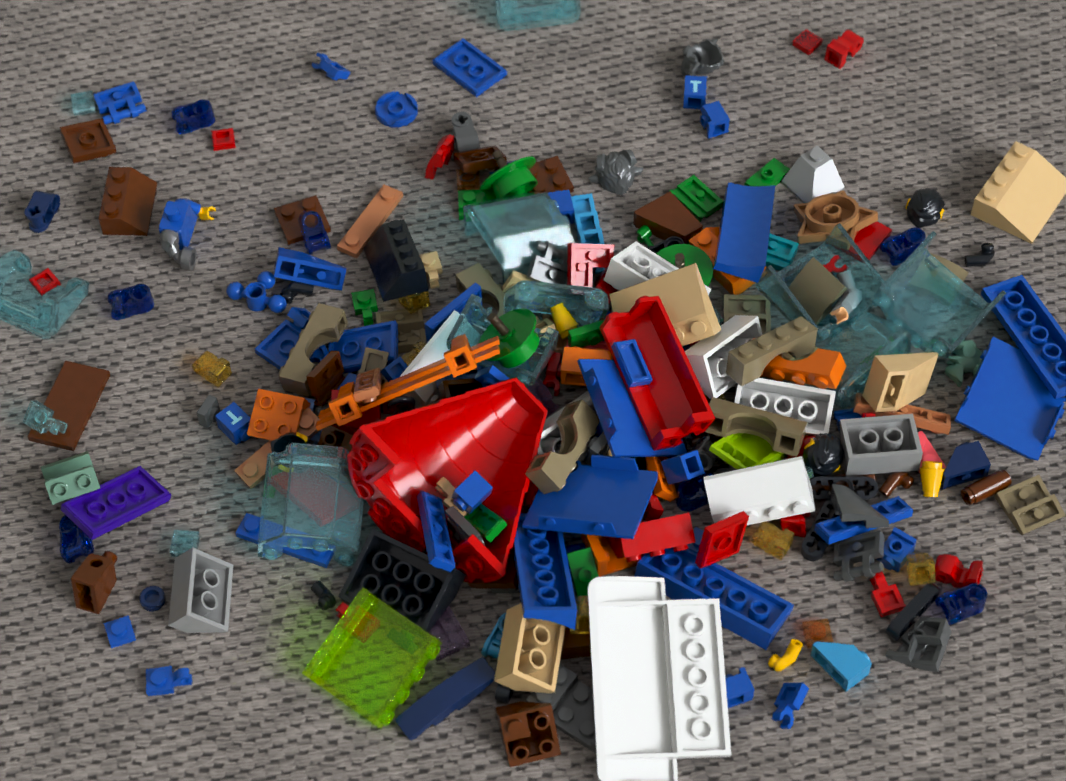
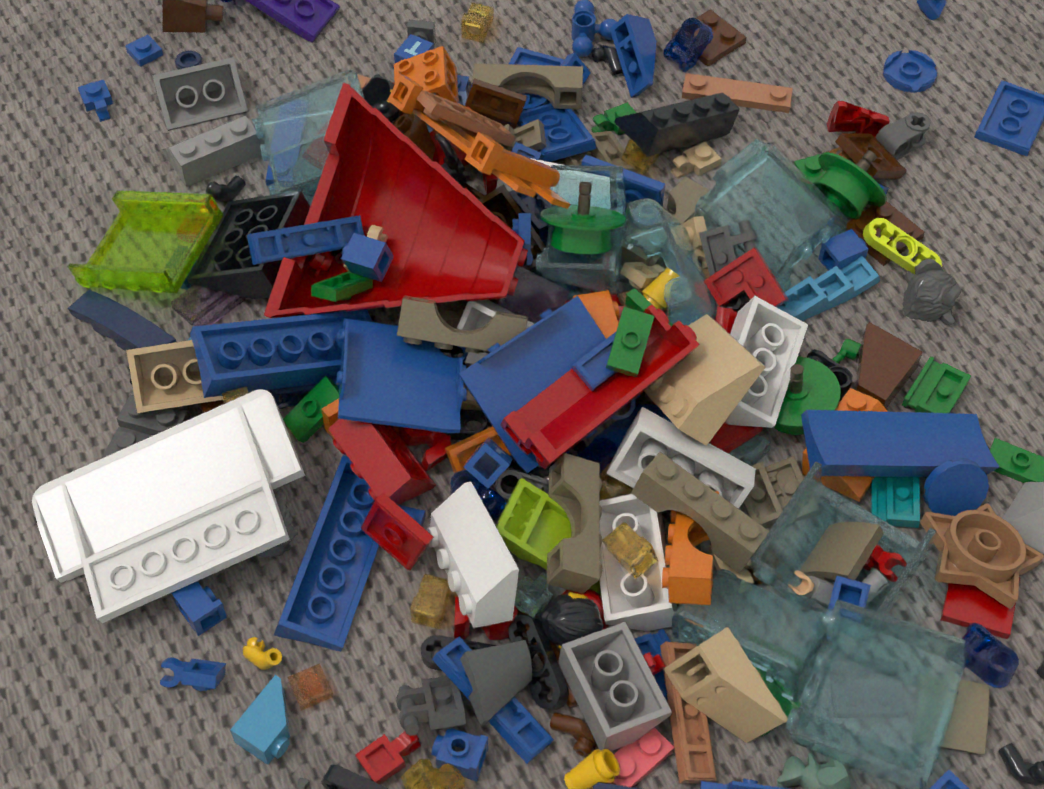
camera: 70 degrees right, 0 degrees up
clear light blue plate [170,530,200,557] -> none
dark grey plate [445,506,485,546] -> none
reddish brown slope [495,701,561,767] -> none
none -> light grey slope [162,116,262,187]
none -> clear yellow leg [602,522,658,580]
none -> green plate [606,307,654,377]
none -> blue slope [828,576,871,619]
none -> neon yellow beam [863,218,942,274]
none -> blue tile [923,458,989,516]

